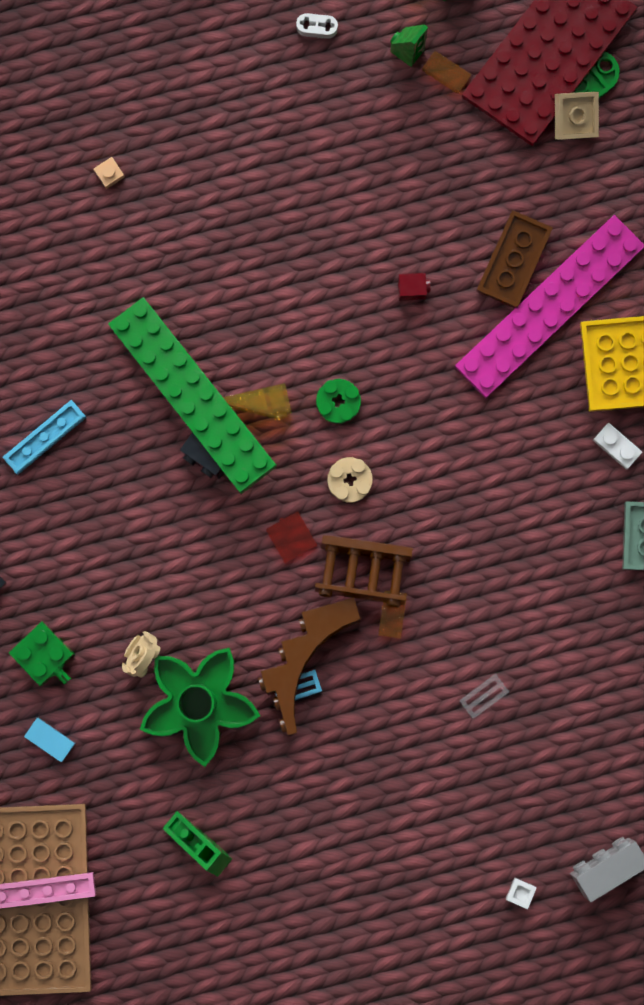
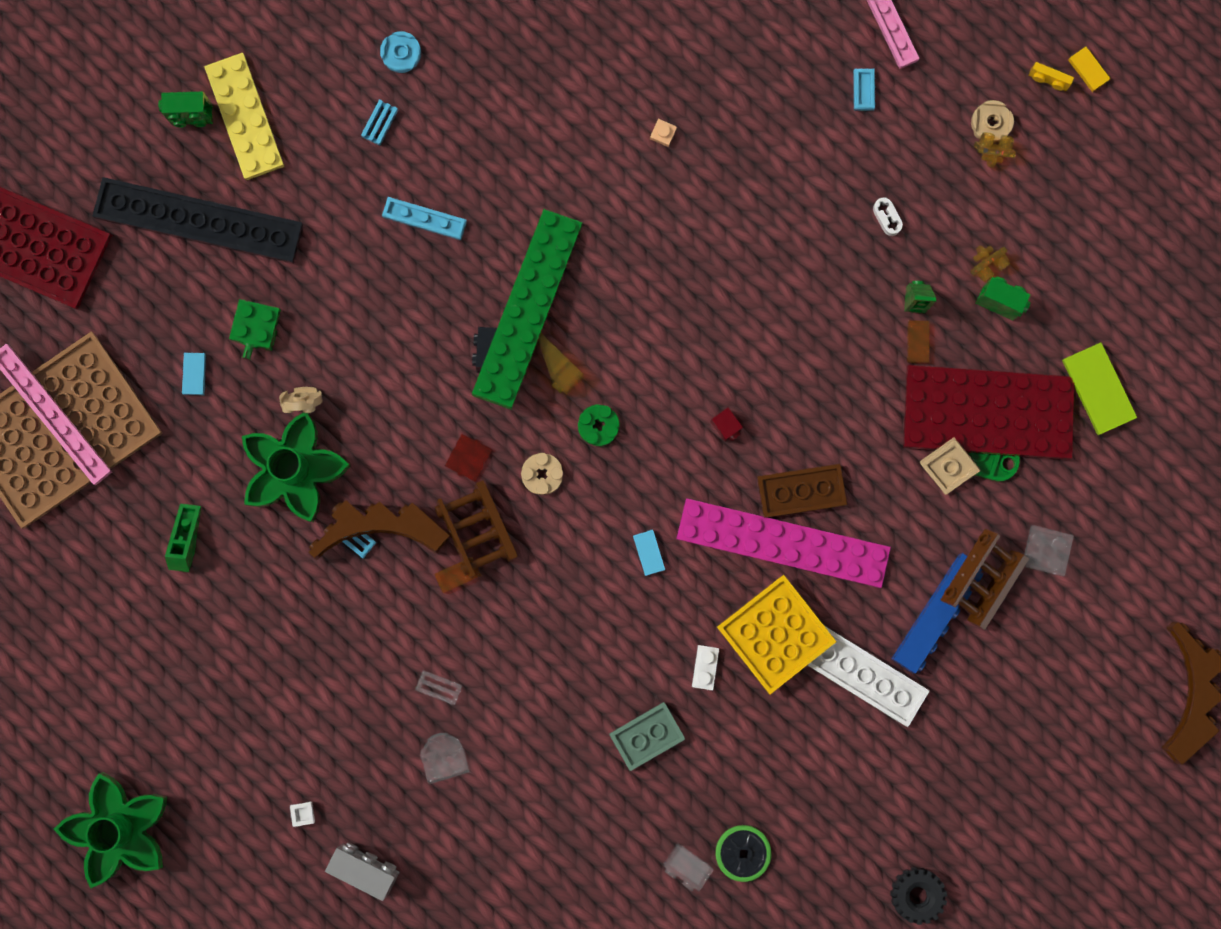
camera: 60 degrees right, 0 degrees up
none -> clear slope [421,733,470,784]
none -> medium azure tile [633,530,665,576]

